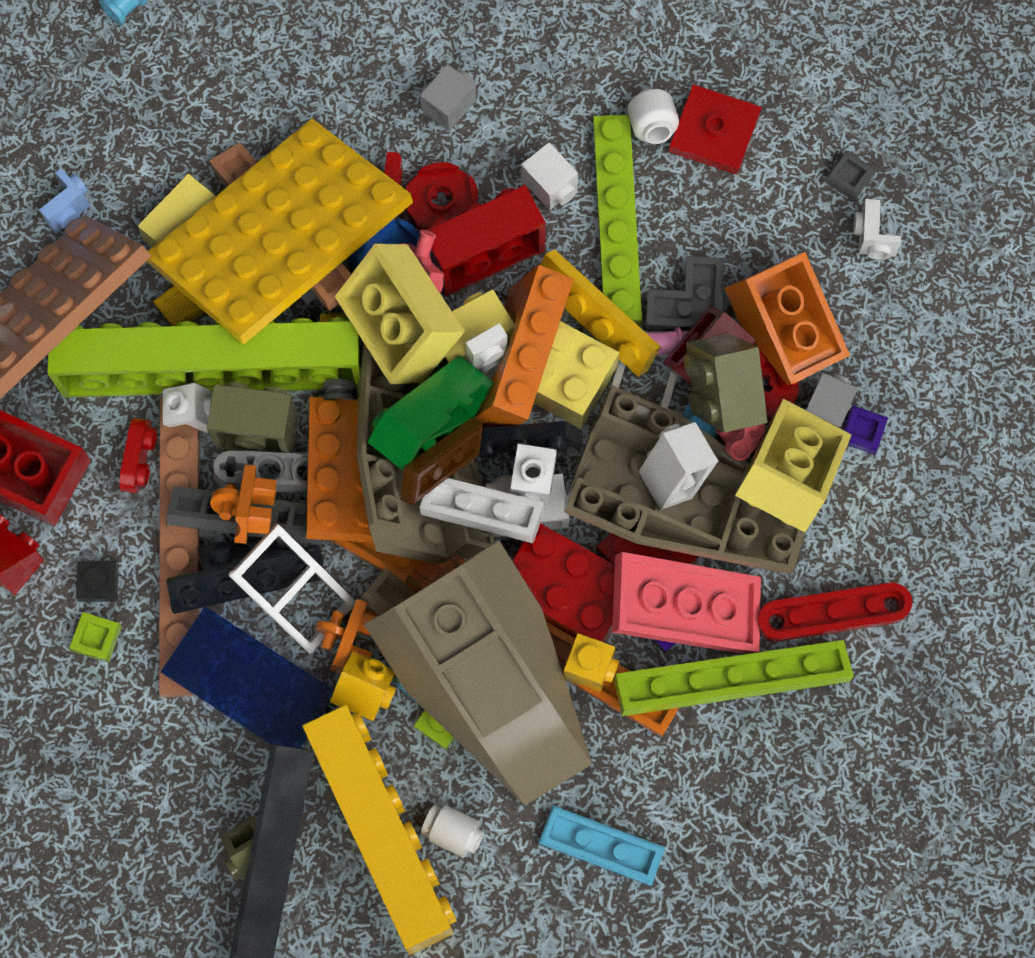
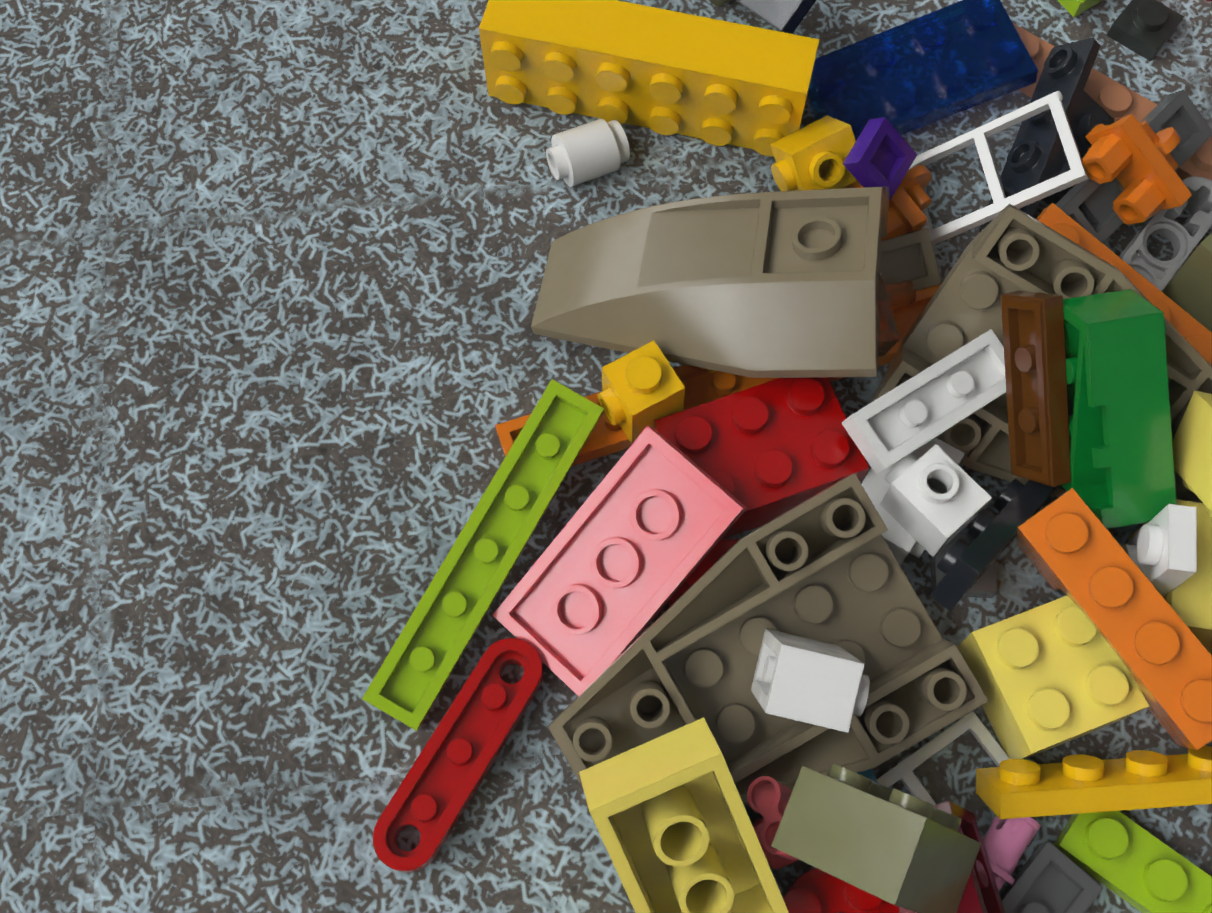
camera: 130 degrees right, 5 degrees down
medium azure tile [539,805,665,886] -> none
none -> dark purple plate [843,117,917,200]

